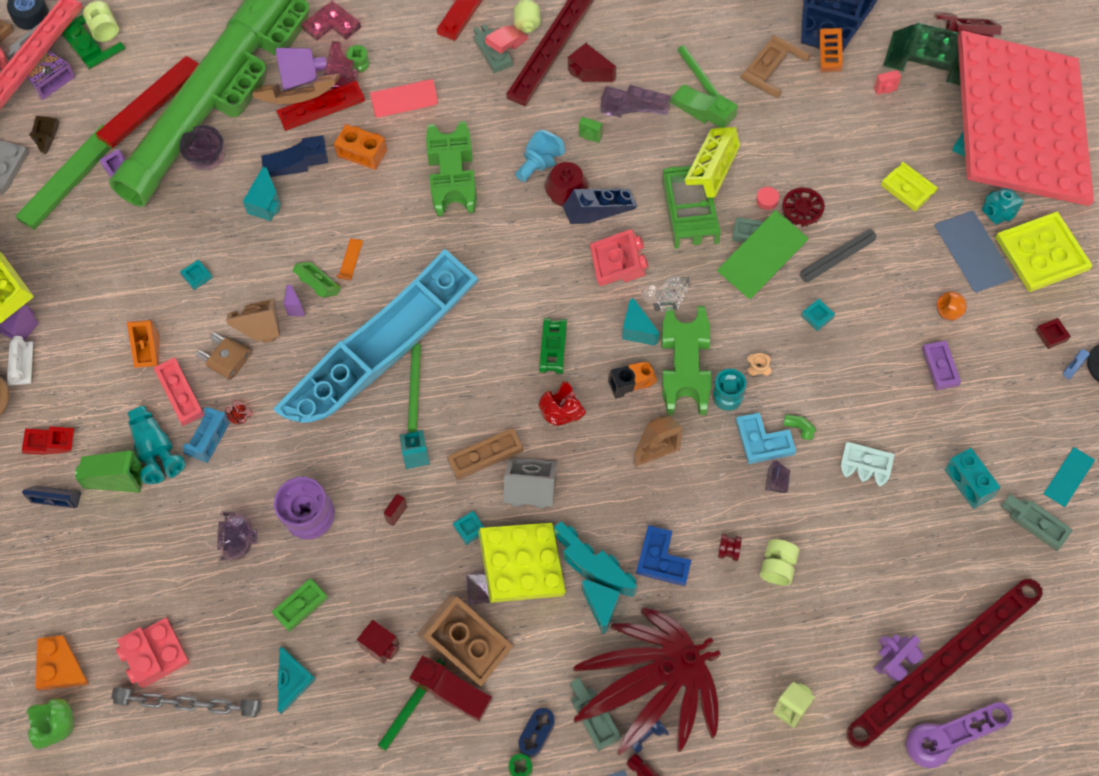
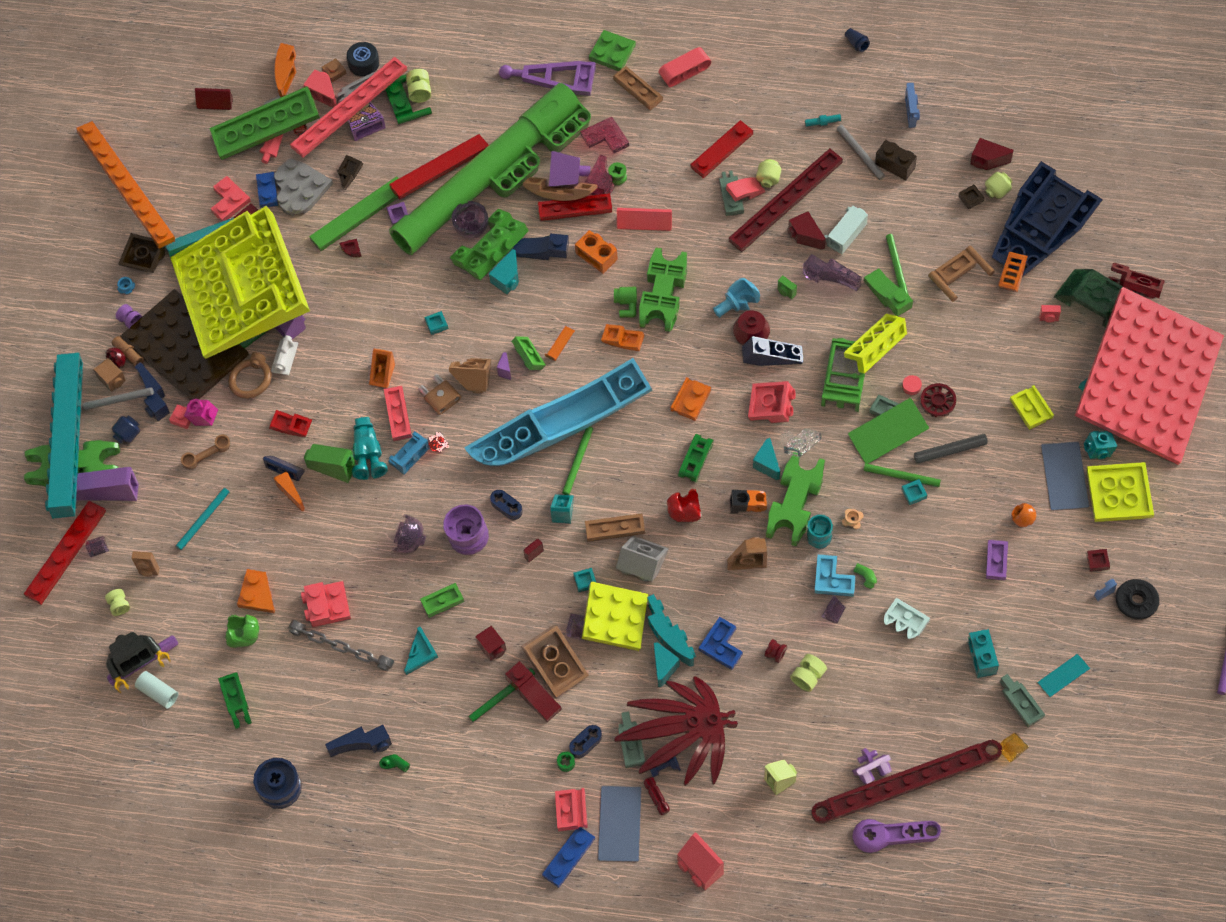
camera: 20 degrees right, 0 degrees up
none -> orange slope [274,472,305,511]
none -> dark red tile [339,238,362,257]
none -> bright green bracket [450,209,529,280]
none -> dark blue beam [490,490,523,520]
none -> orange slope [601,324,645,351]
none -> bright green piece [614,286,637,318]
none -> orange plate [670,377,711,421]
none -> light aqua brick [824,206,868,255]
none -> bright green bar [864,463,941,487]
none -> clear yellow slope [1000,733,1029,762]

